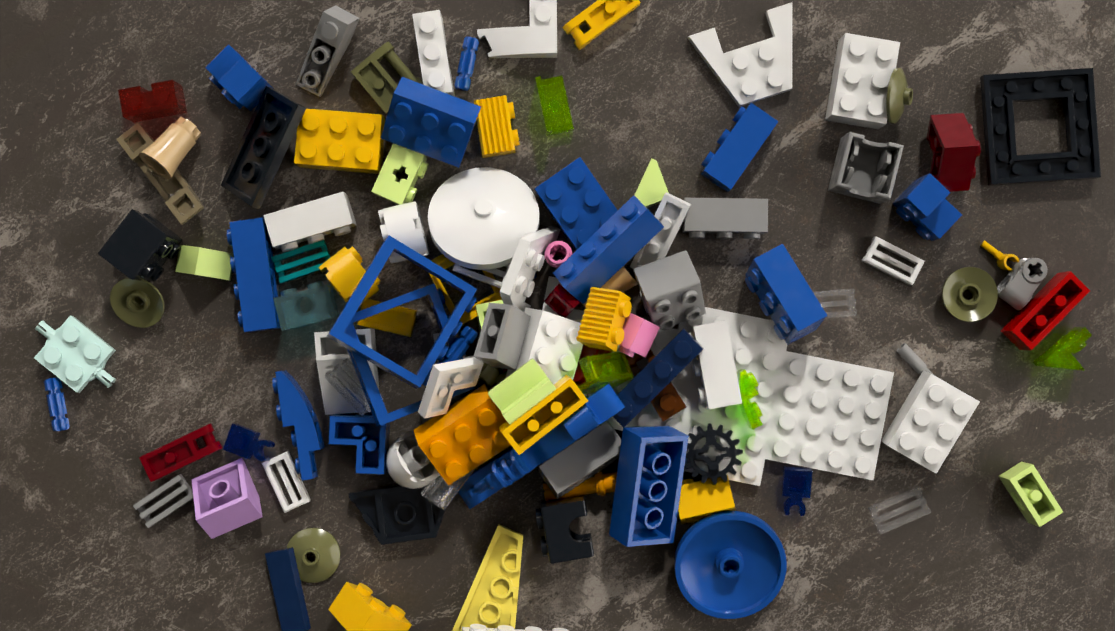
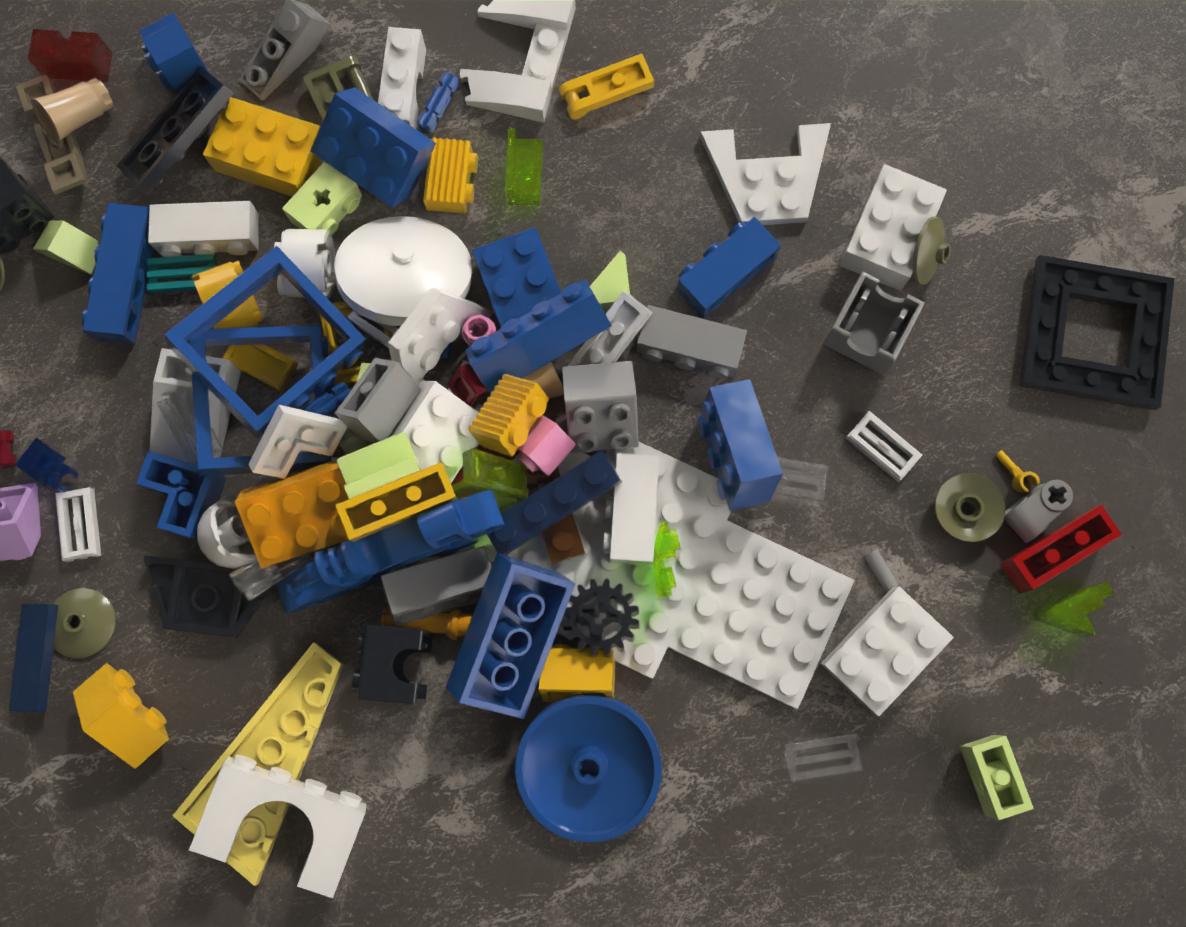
camera: 20 degrees right, 10 degrees down
blue slope [272,370,325,481] -> none
clear light blue brick [273,281,339,331] -> none
clear blue plate [781,466,813,516] -> none
blue brick [892,173,962,241] -> none
dark red brick [927,113,981,192] -> none

